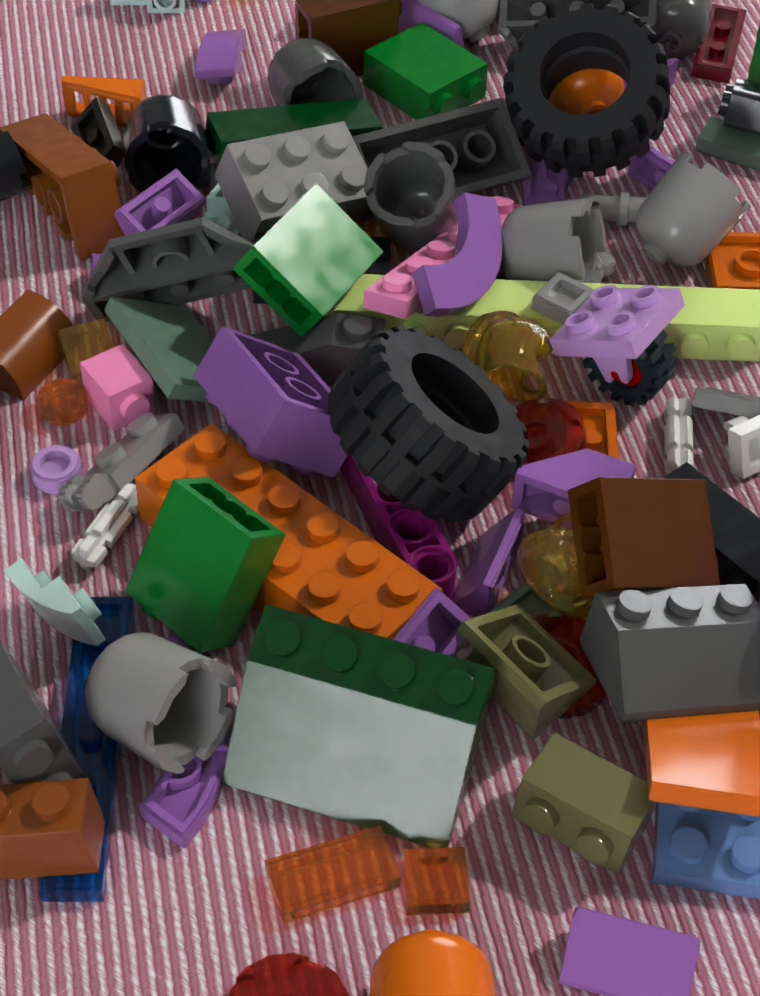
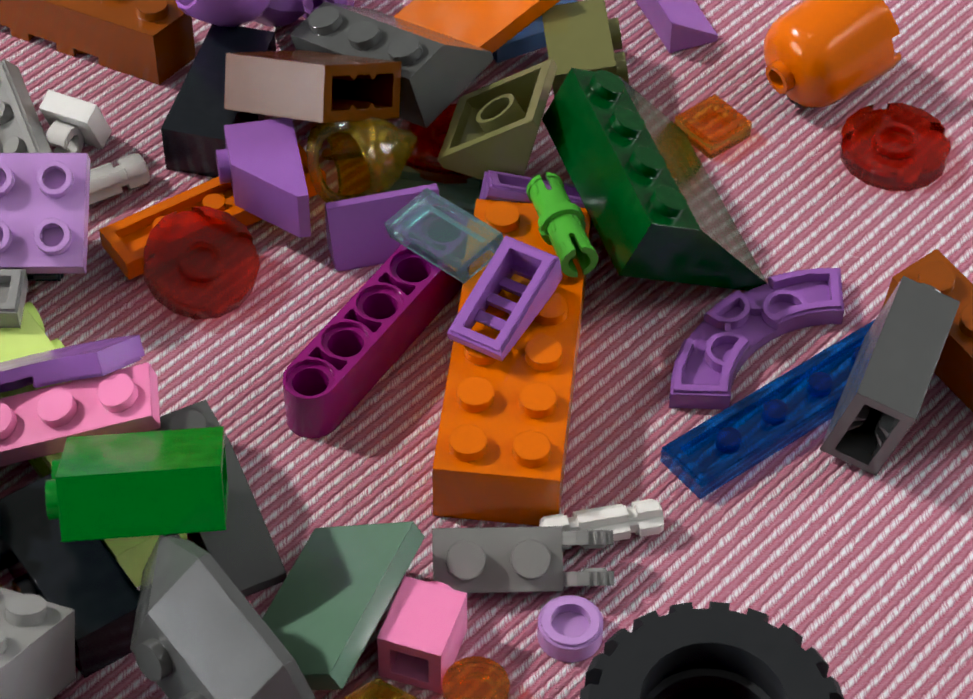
camera: 125 degrees left, 0 degrees up
light aqua slope [3,558,106,646] -> none
light grey cylinder [85,632,236,774] -> none
green brick [125,477,286,653] -> none
medium lavender brick [194,326,348,478] -> none
clear orange tile [264,825,401,924] -> none
black tyre [328,326,529,522] -> none
clear yellow piece [462,310,553,402] -> none
none -> clear light blue tile [384,188,504,284]
none -> medium lavender slope [447,236,563,362]
none -> bright green pin [526,172,599,277]

